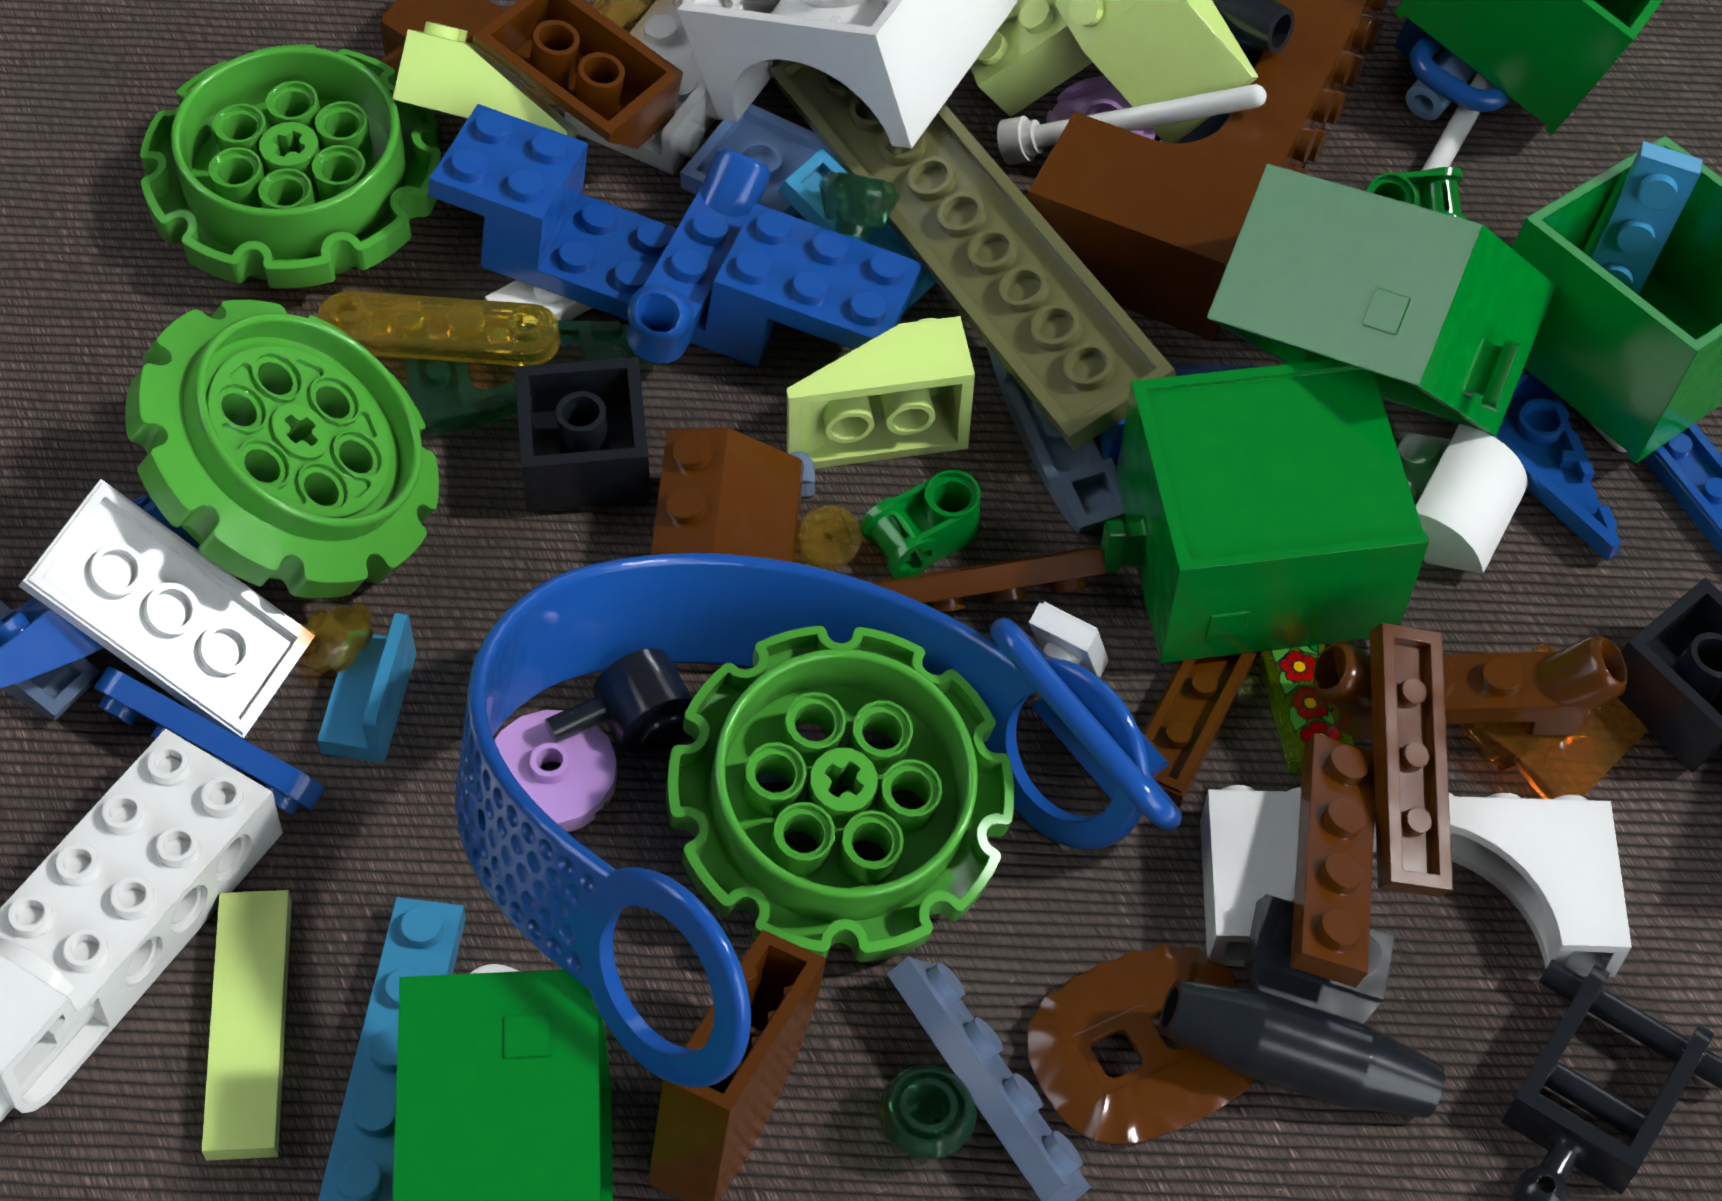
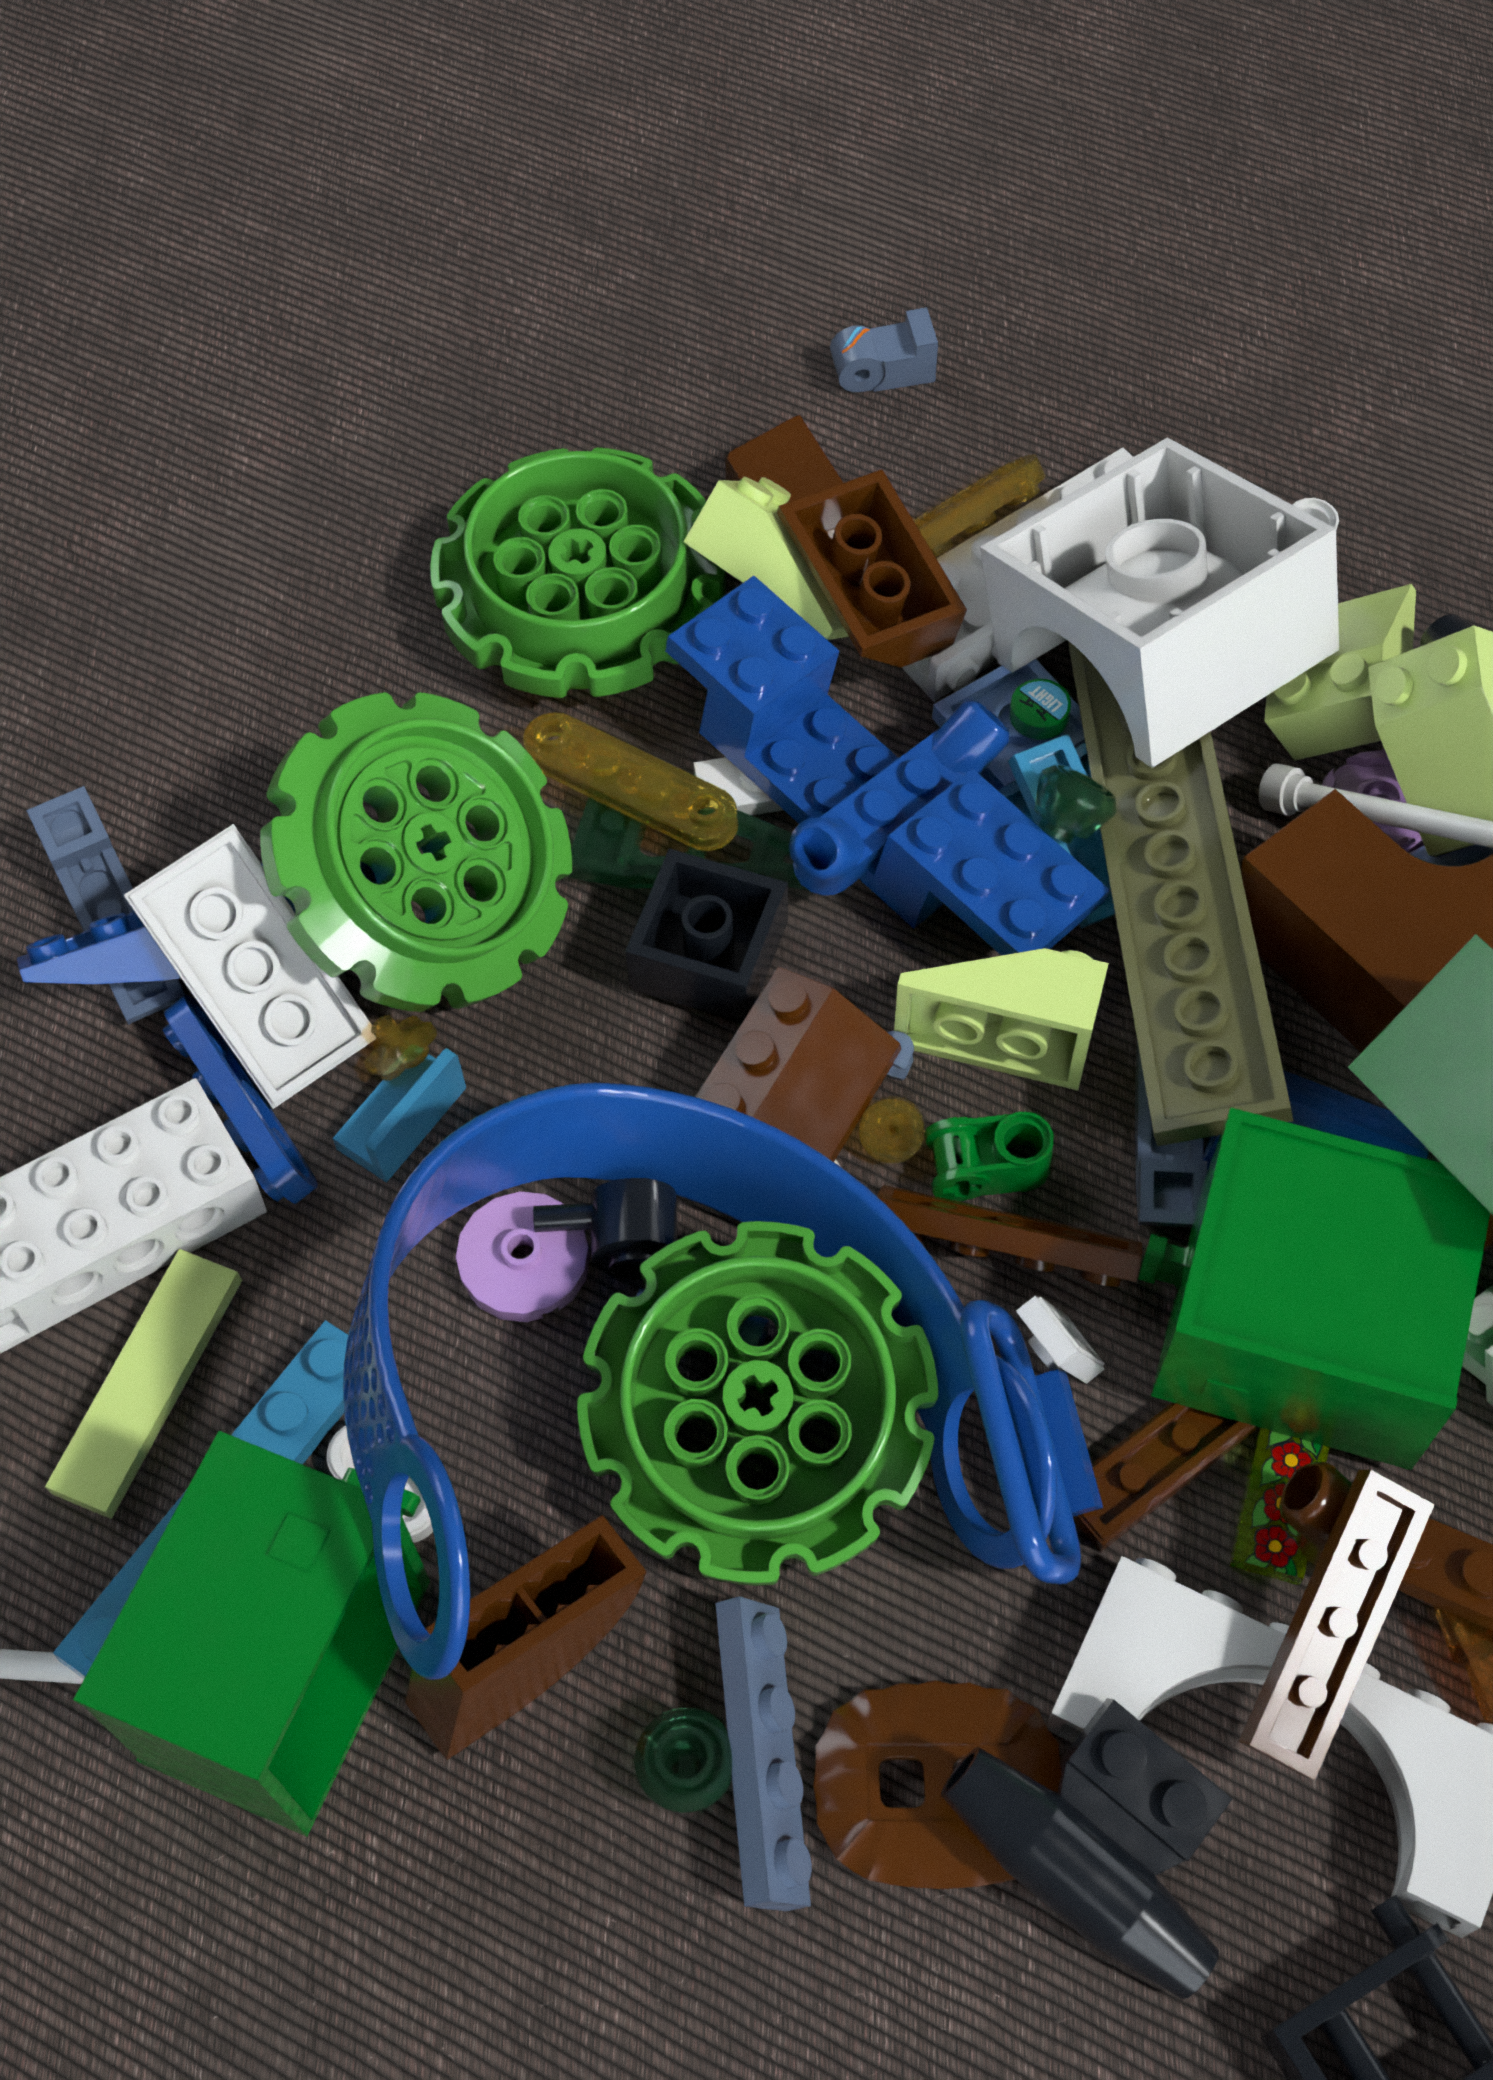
camera: 30 degrees right, 5 degrees up
reddish brown plate [1290,733,1375,988] -> none
none -> tile [1009,679,1071,740]

